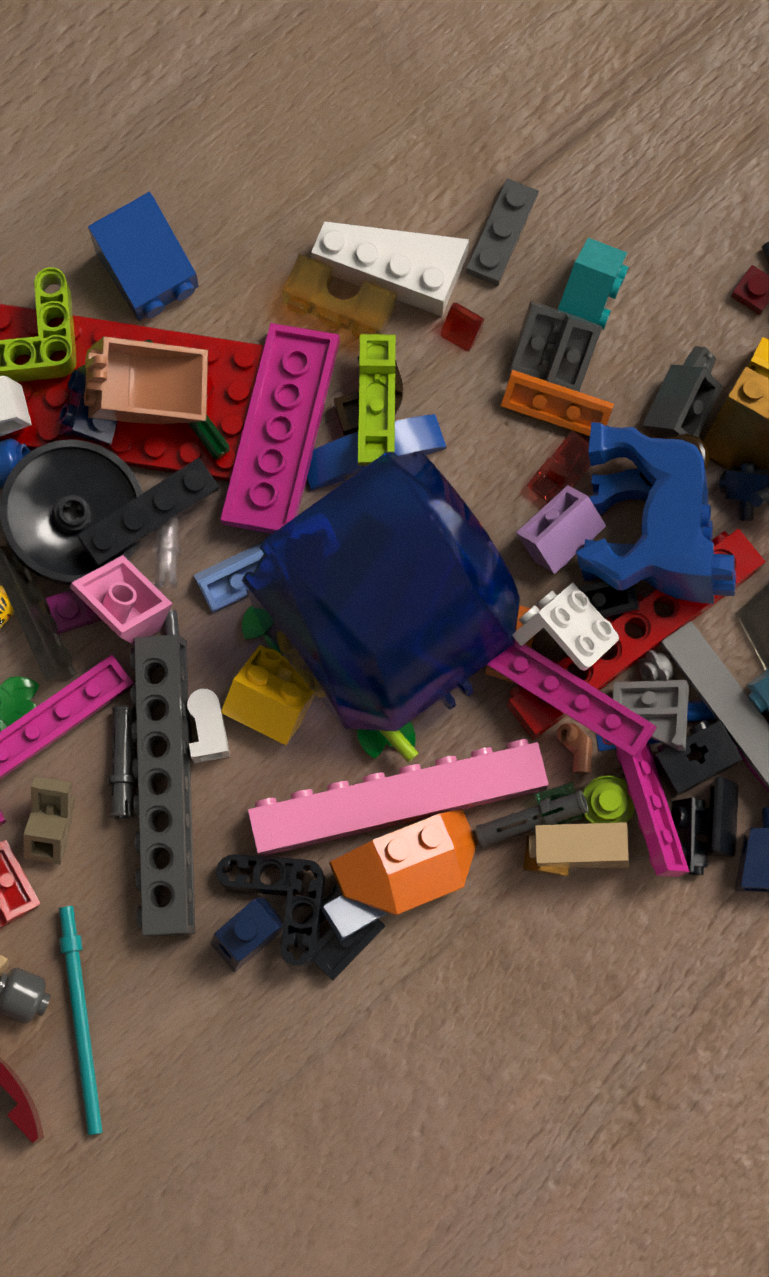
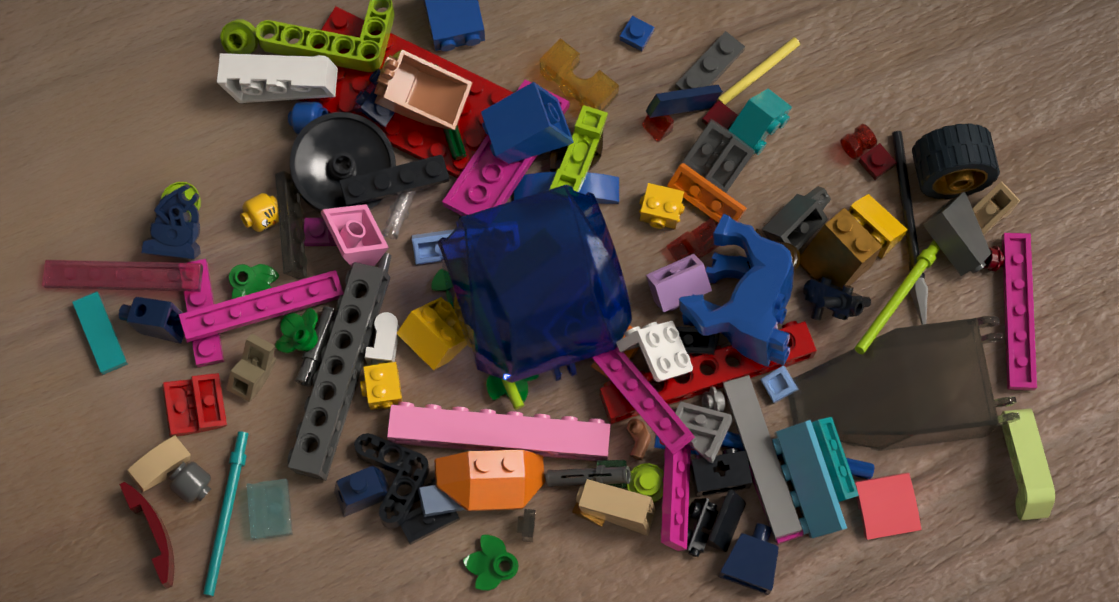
camera: 20 degrees right, 5 degrees down
white wedge [311,221,469,317] -> none
none -> clear light blue plate [247,479,293,540]
none -> green plate [275,308,318,354]
none -> yellow head [360,362,403,410]
none -> green plate [463,535,519,591]
none -> blue slope [481,82,574,164]
none -> clear smoke plate [517,509,536,542]
none -> blue plate [620,16,655,52]
none -> yellow head [639,183,685,229]
none -> dark blue tile [646,85,723,118]
none -> dark red tile [702,100,738,130]
none -> light yellow bar [717,37,800,105]
none -> light blue tile [760,366,799,403]
none -> clear red wheel [840,124,877,160]

